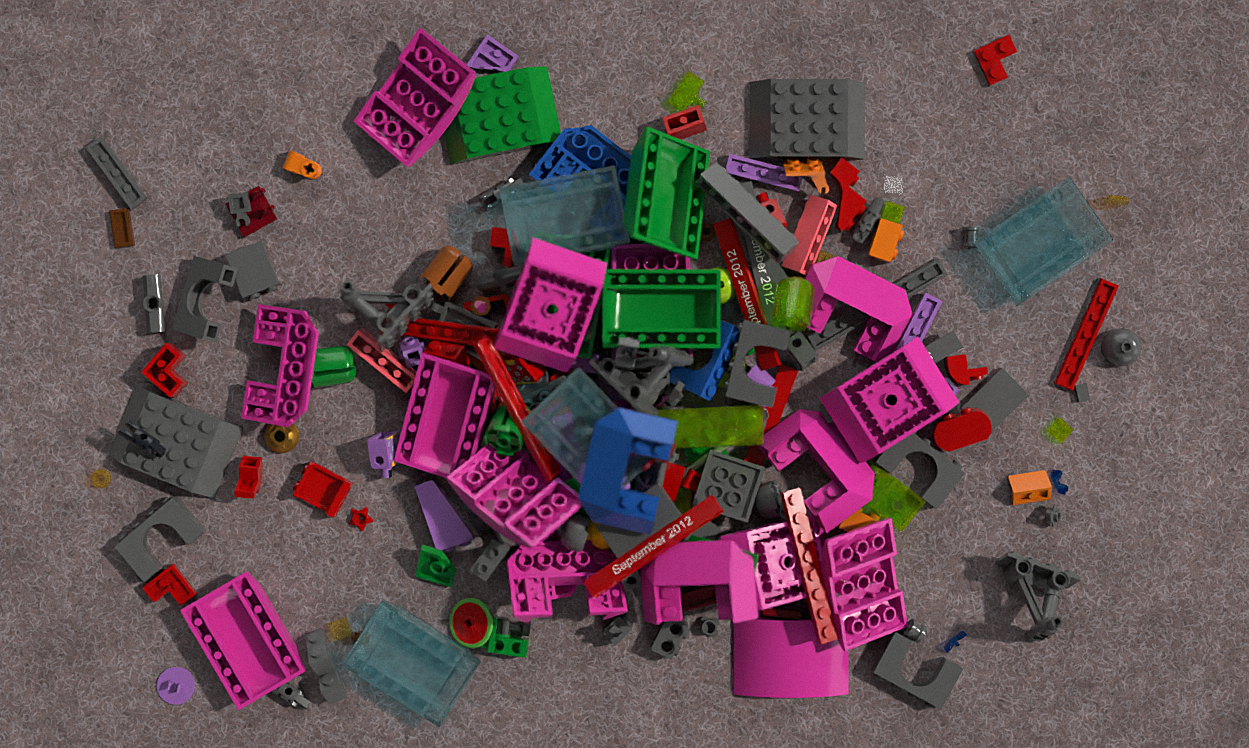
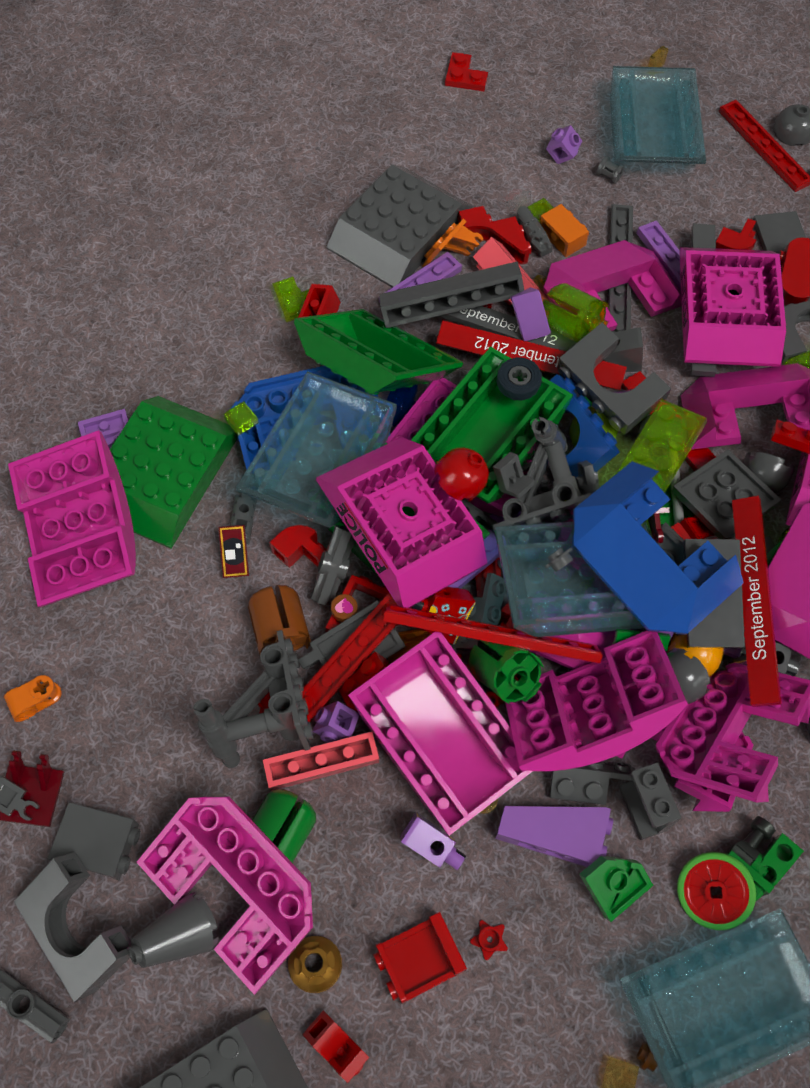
camera: 50 degrees left, 25 degrees down
red brick [141,343,188,397] -> none
none -> dark grey cone [128,892,219,968]
none -> tile [219,525,249,578]
none -> clear neon green plate [223,401,259,436]
none -> red cylinder [434,447,489,501]
none -> black bush [497,357,542,401]
none -> medium lavender slope [510,287,551,341]
none -> dark grey plate [545,547,573,572]
none -> medium lavender brick [546,125,582,164]

